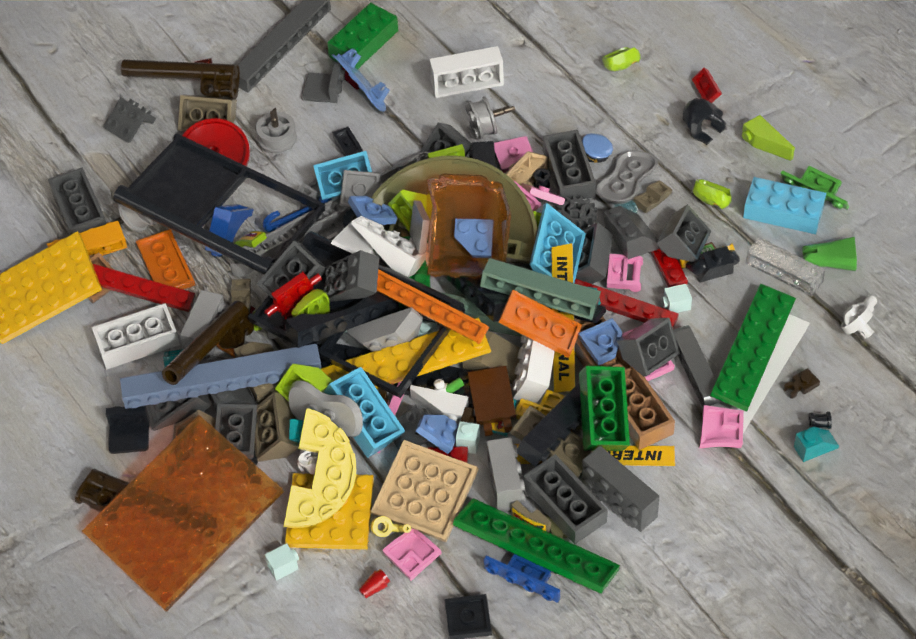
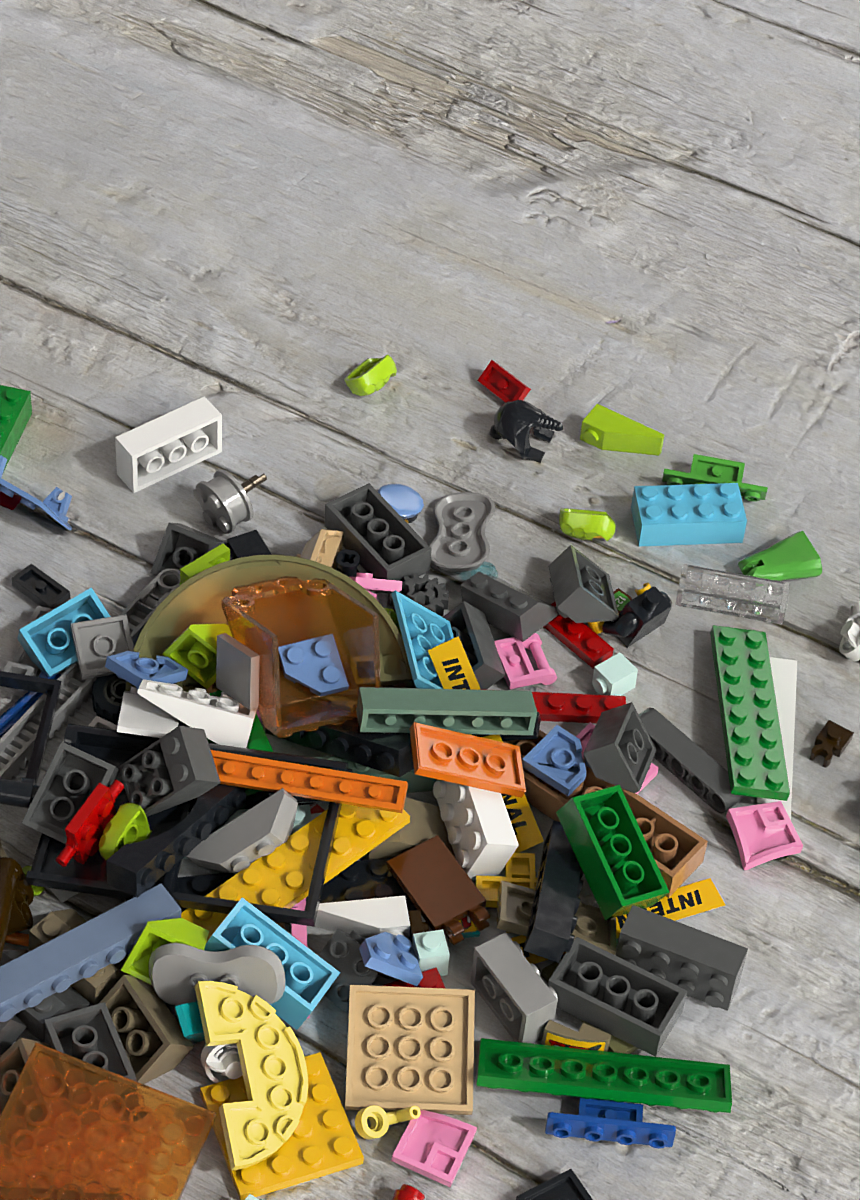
camera: 30 degrees left, 5 degrees down
arm [434,378,464,393] -> none
bright pink plate [494,136,533,173] -> none
dark tan slope [632,180,673,213] -> none

